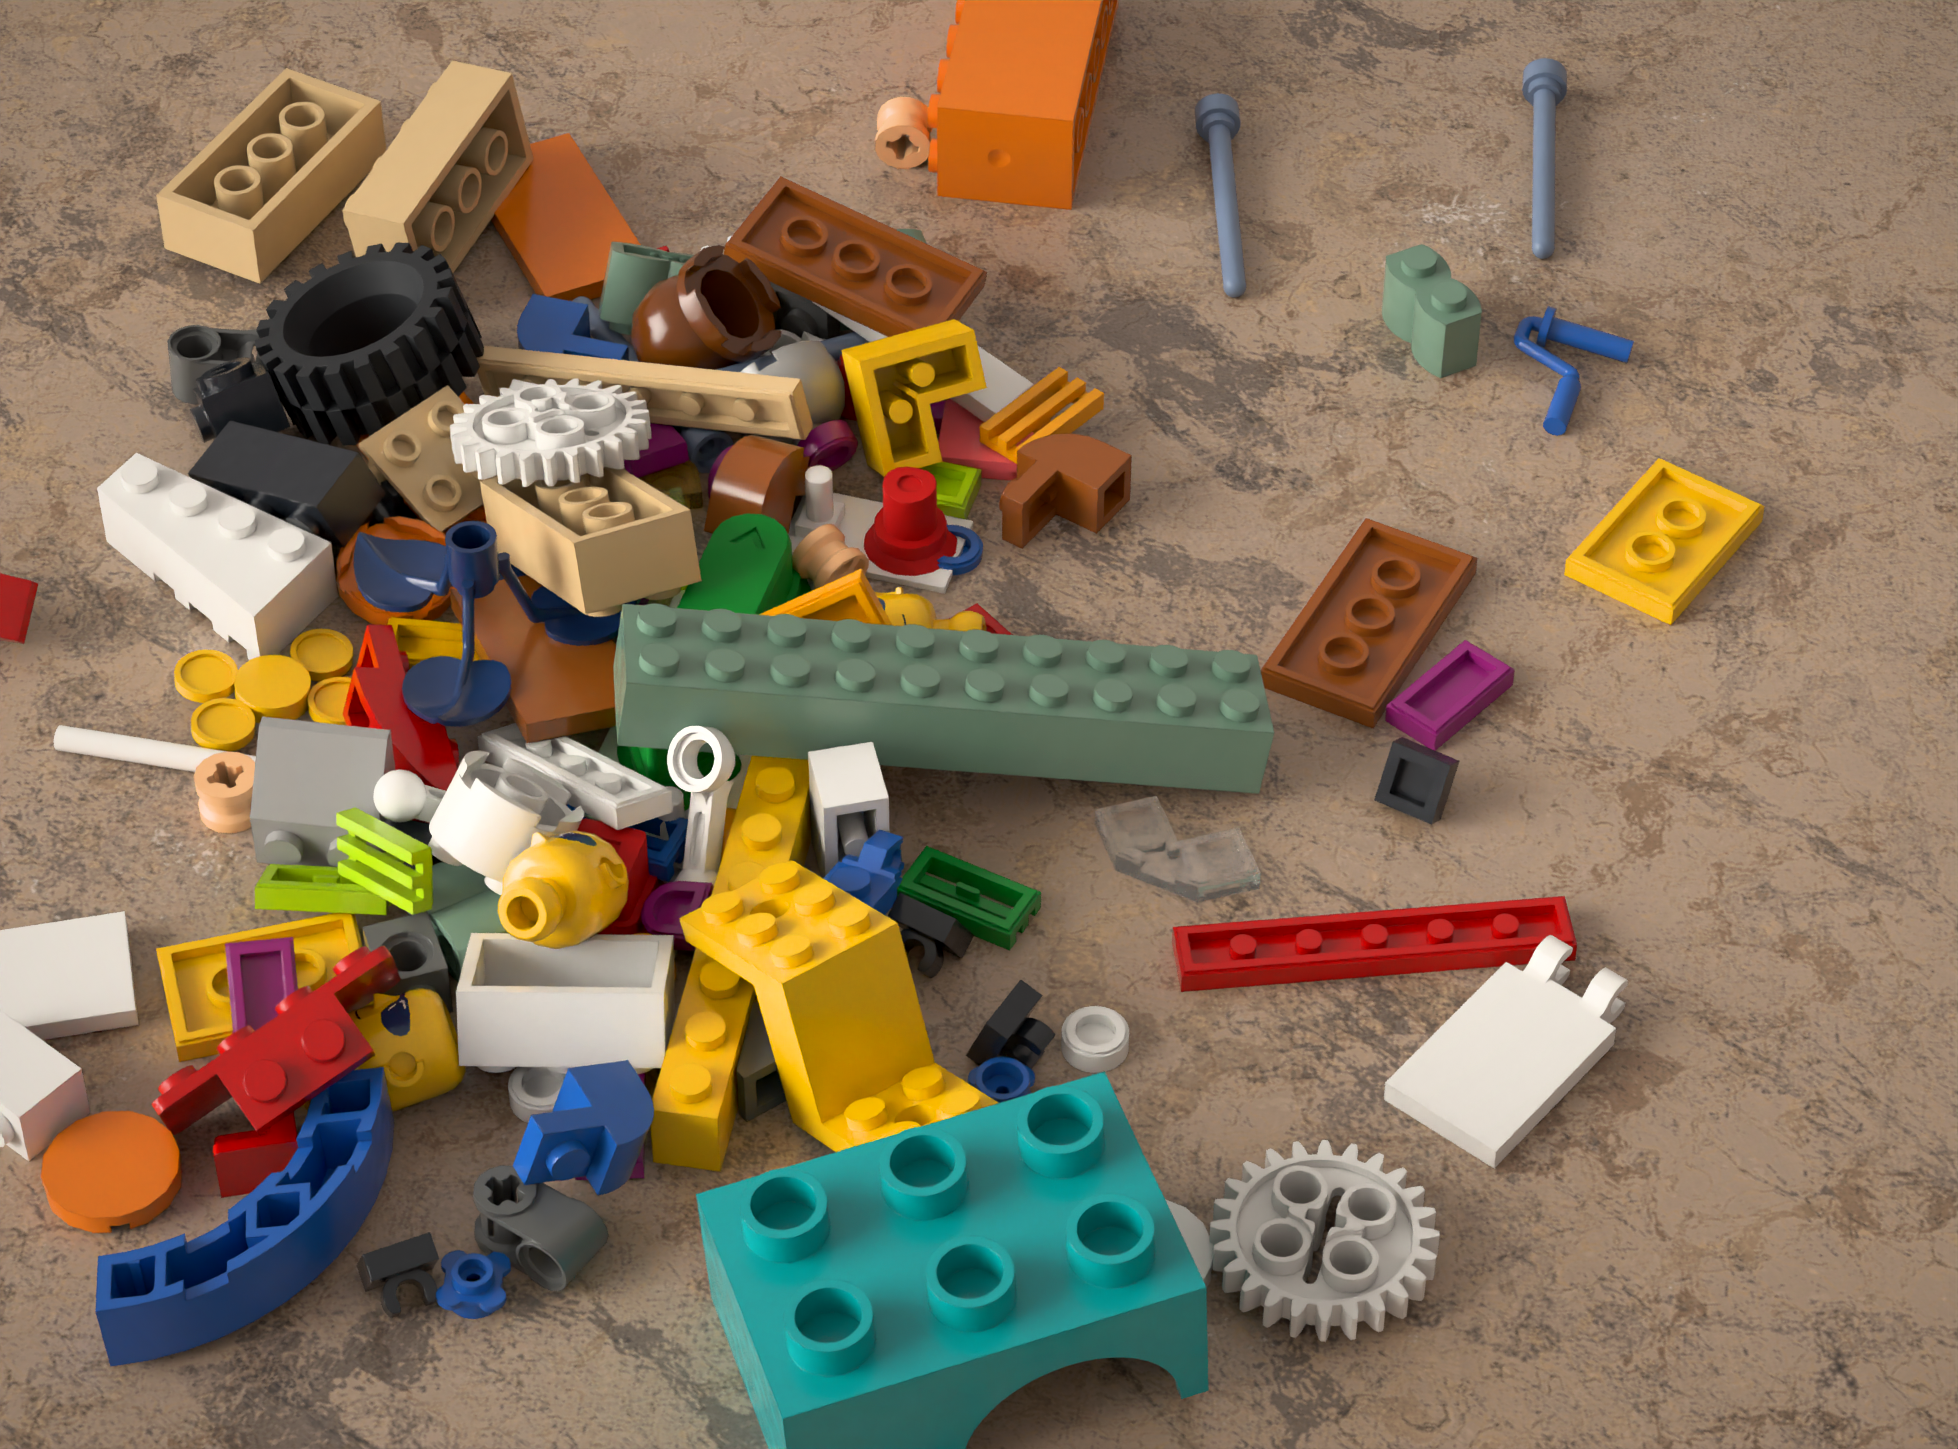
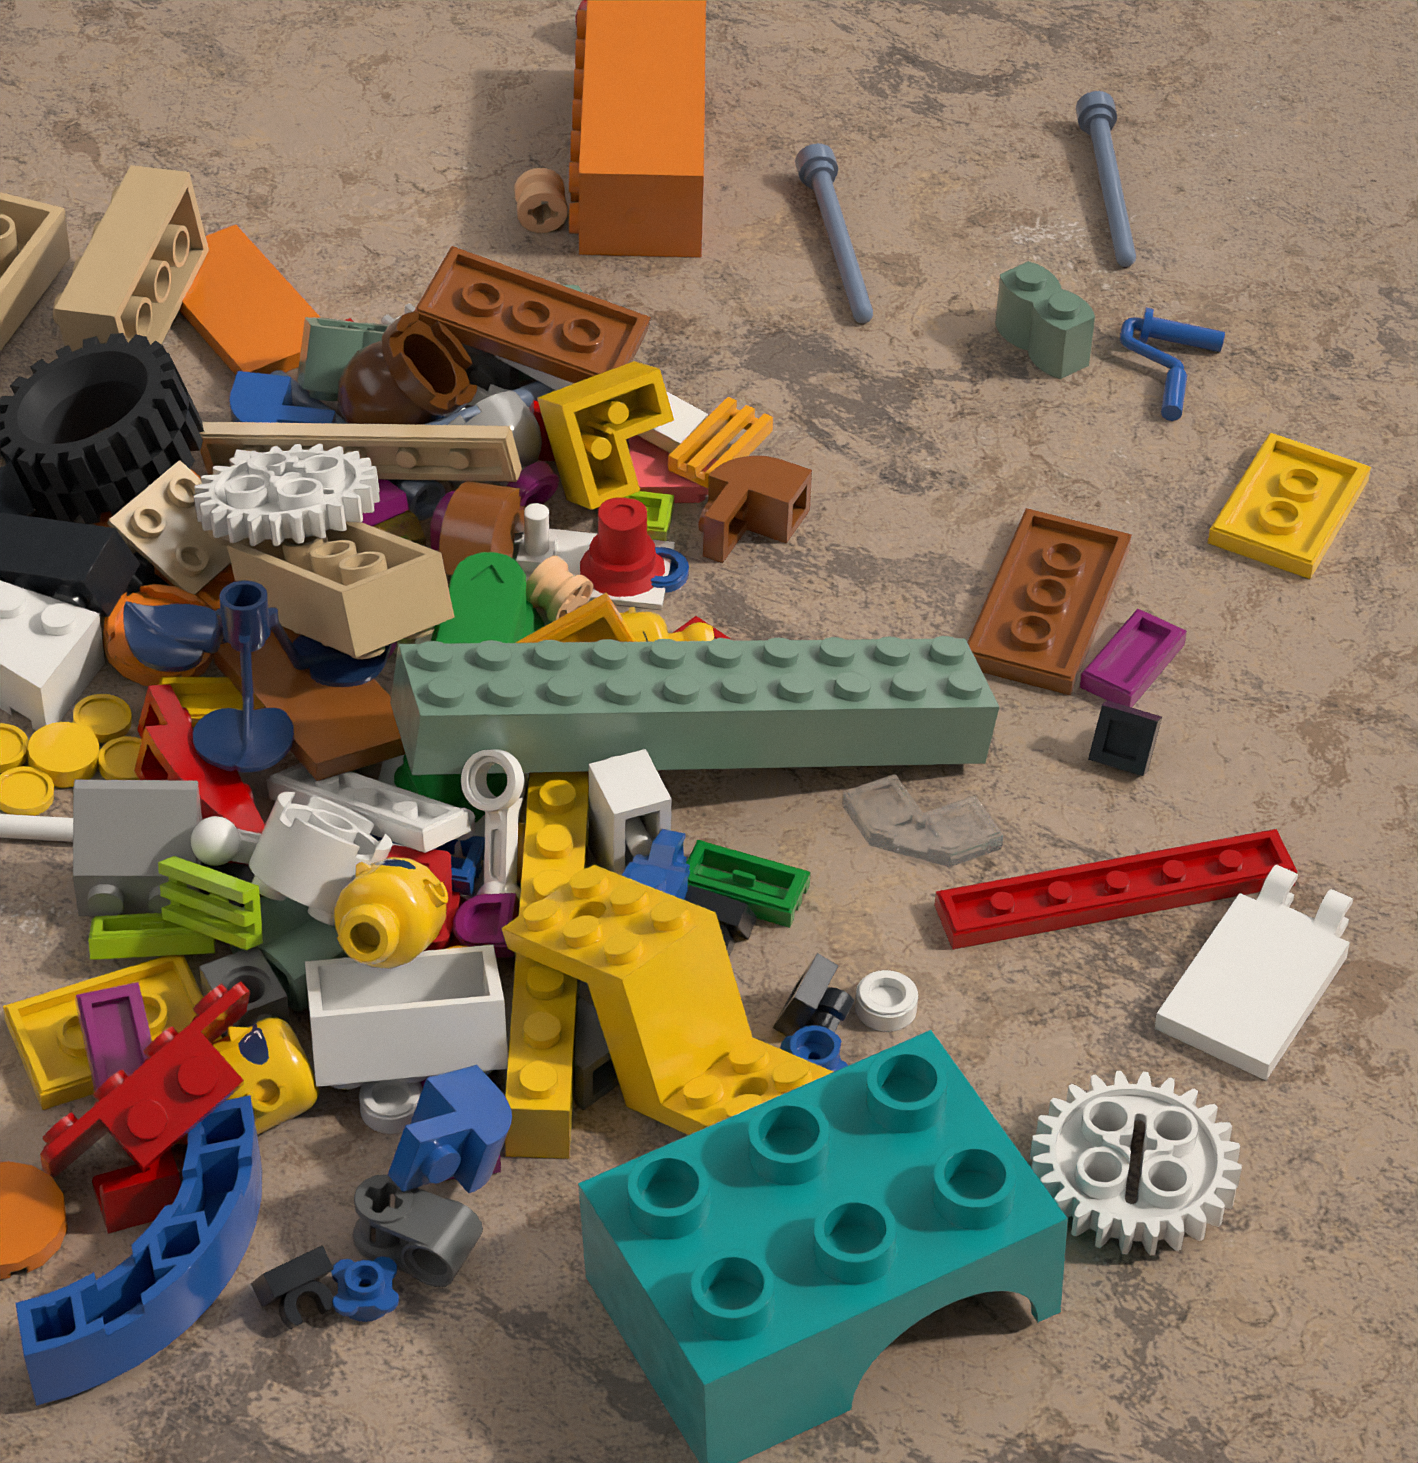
camera: 10 degrees left, 0 degrees up
light nougat wheel [194,751,255,834] -> none

